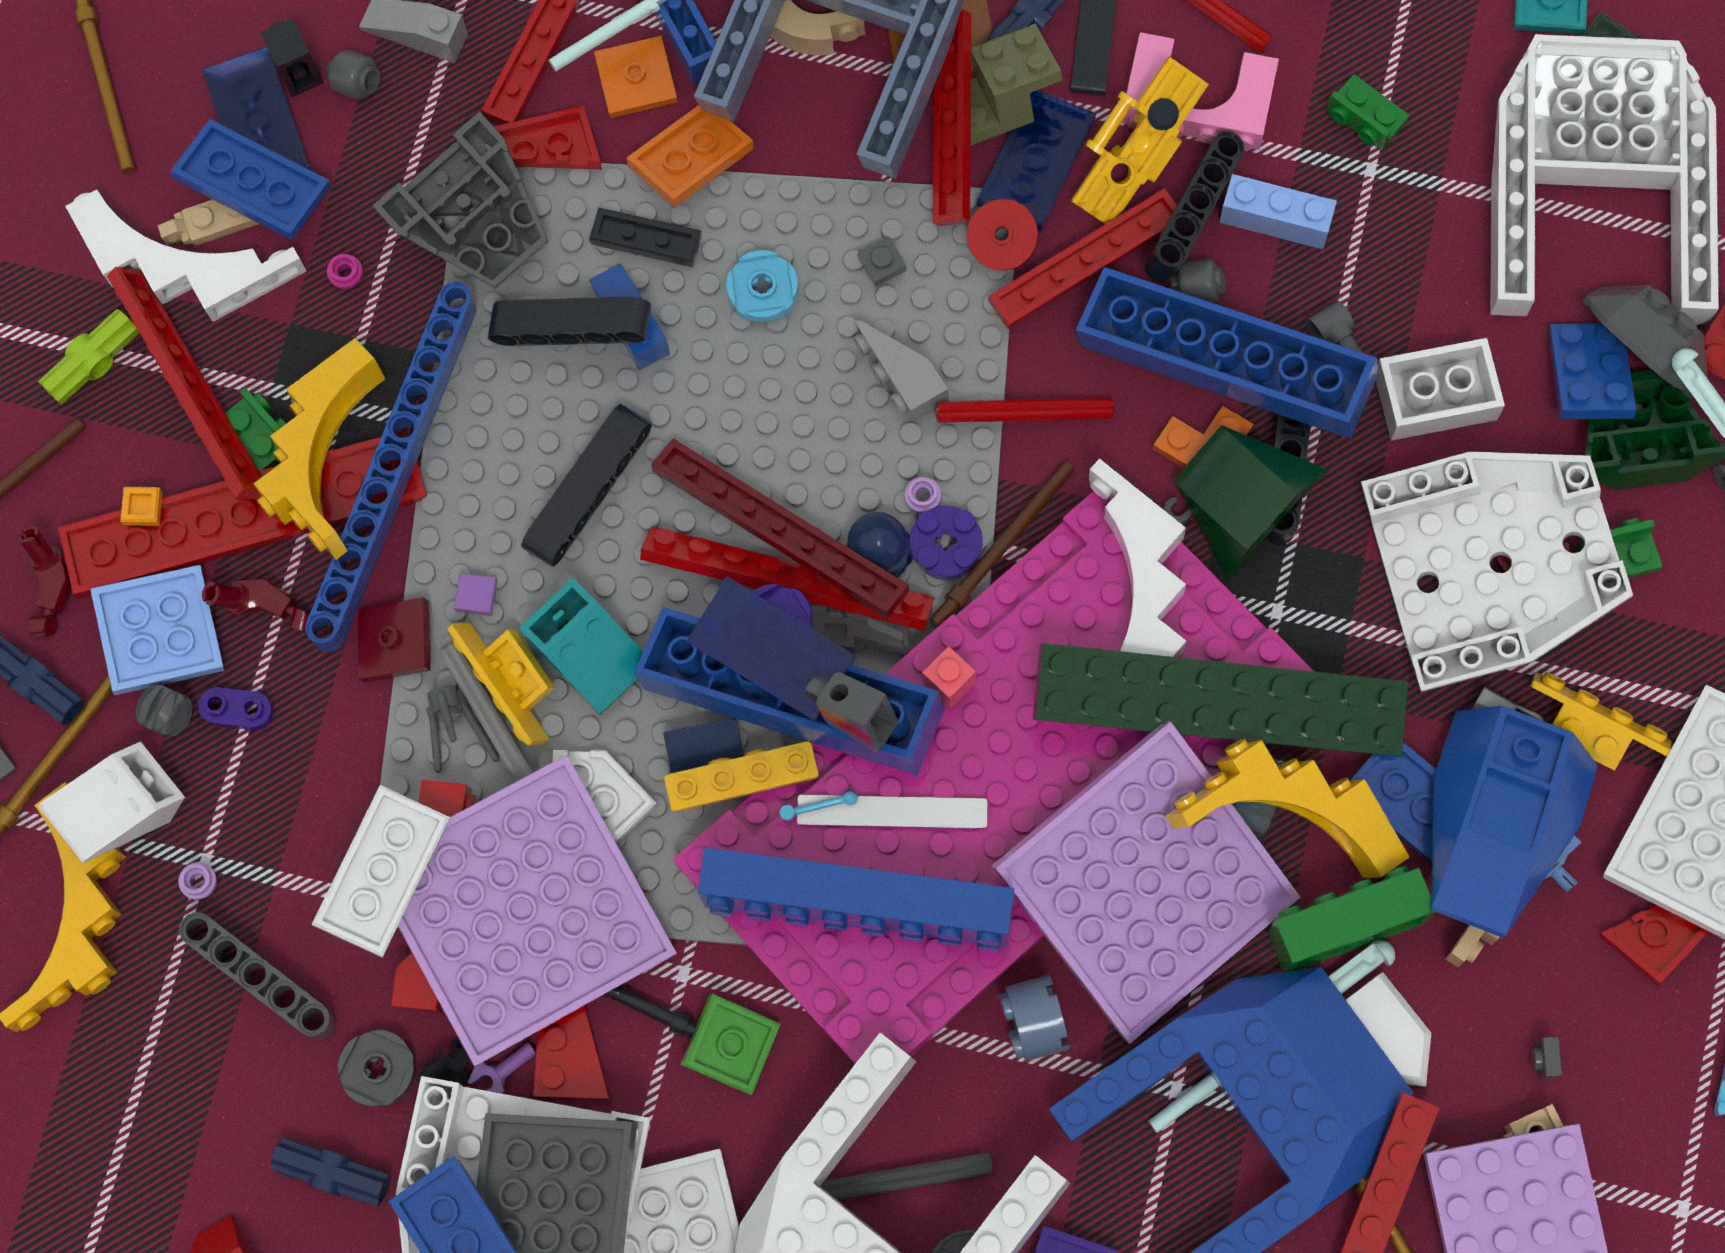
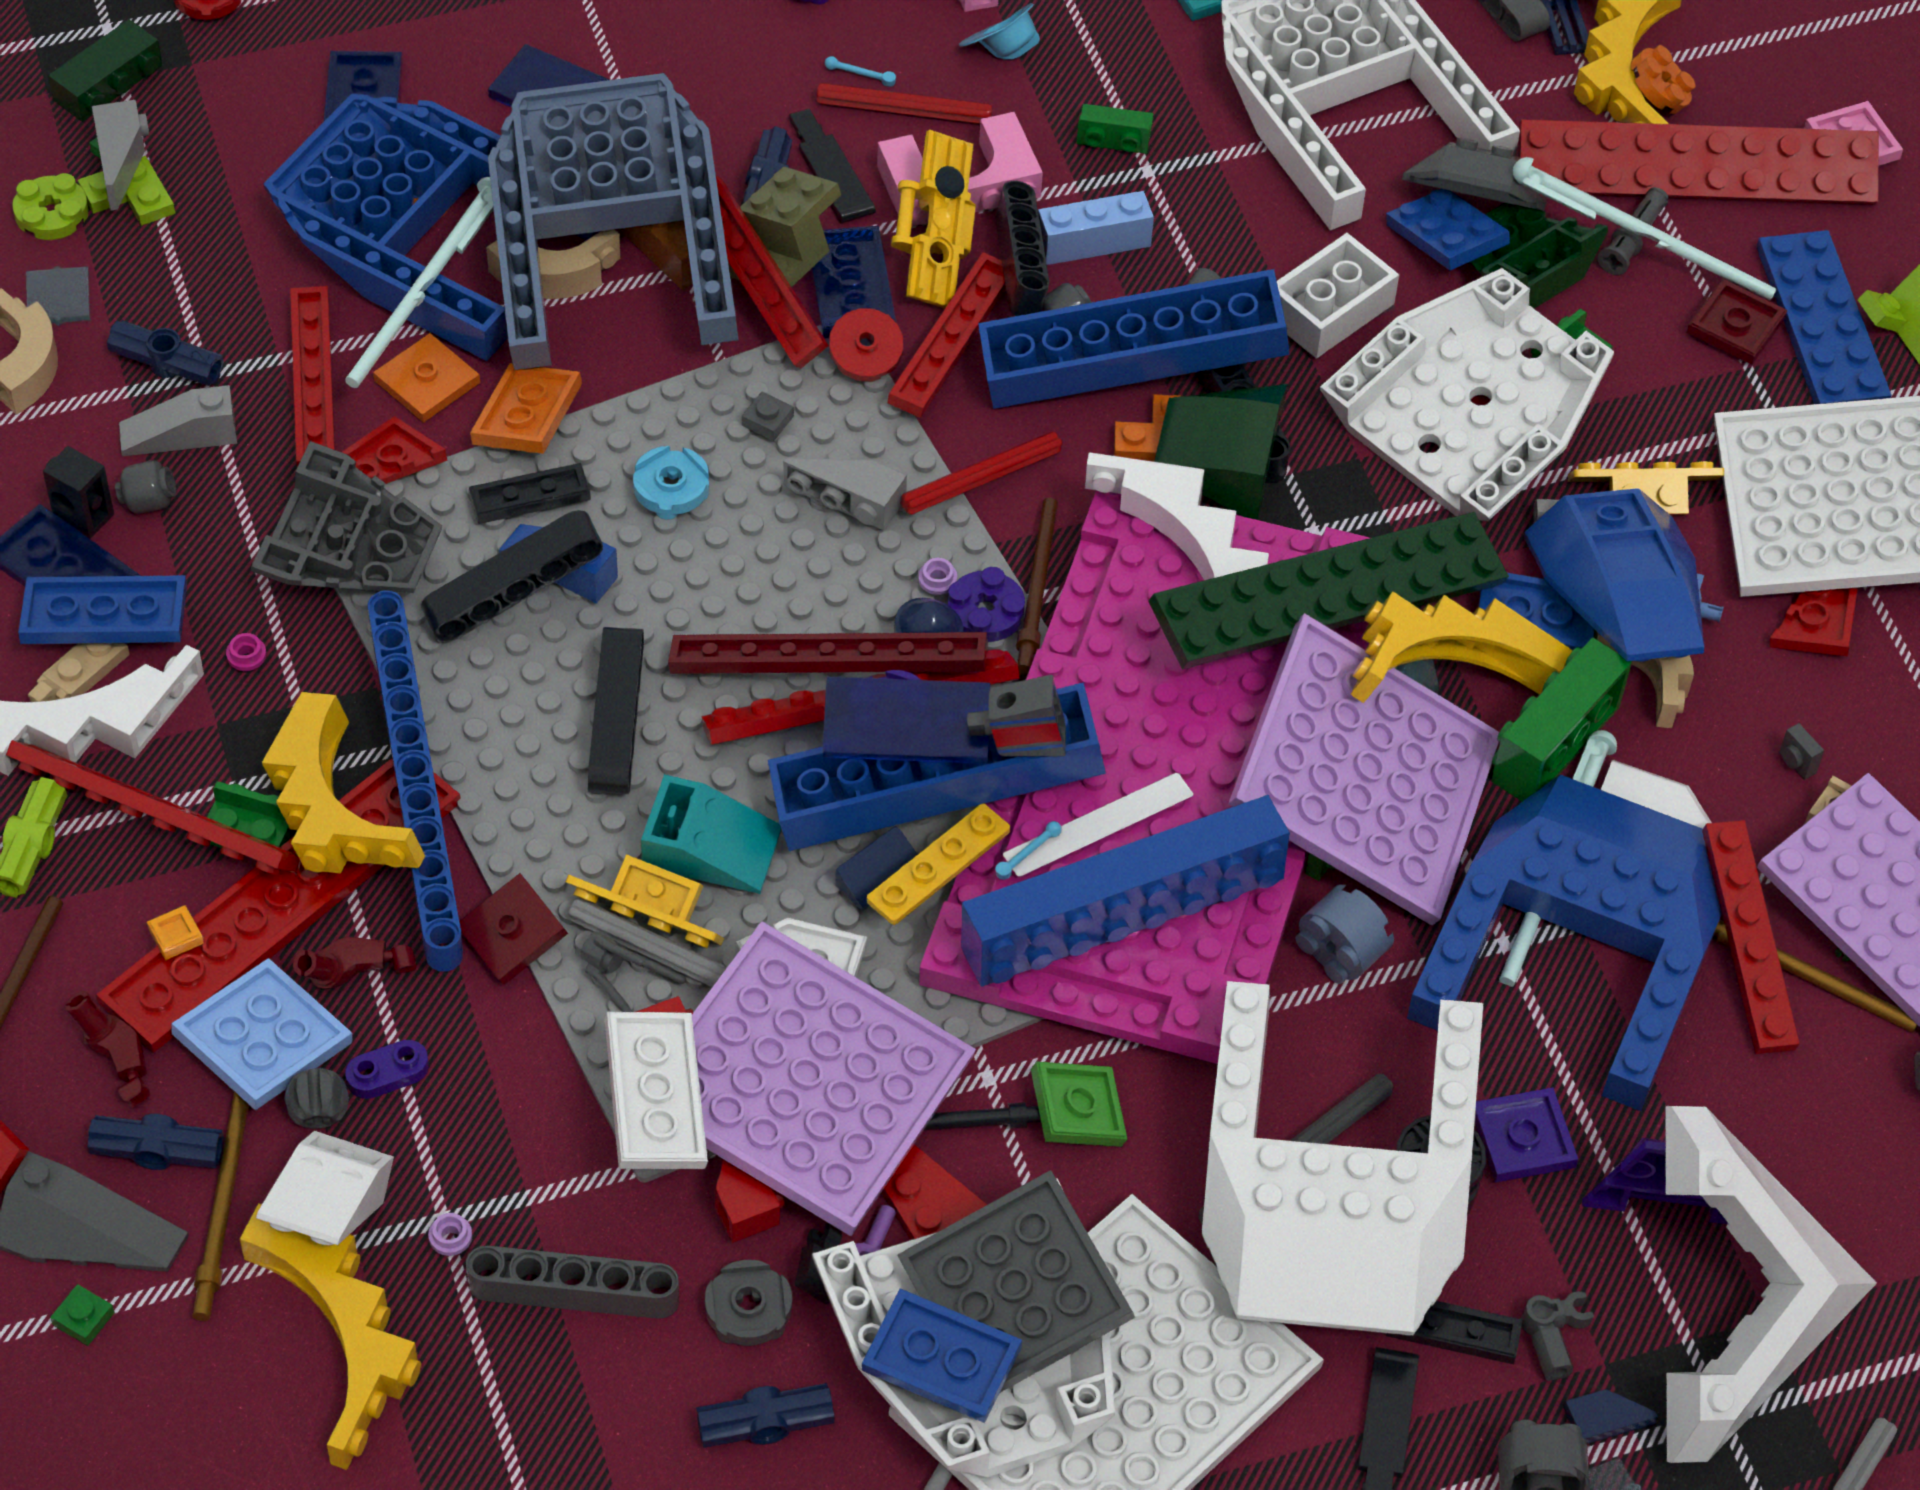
camera: 40 degrees left, 20 degrees down
medium lavender tile [454,573,497,616] -> none
coral brick [922,646,976,709] -> none

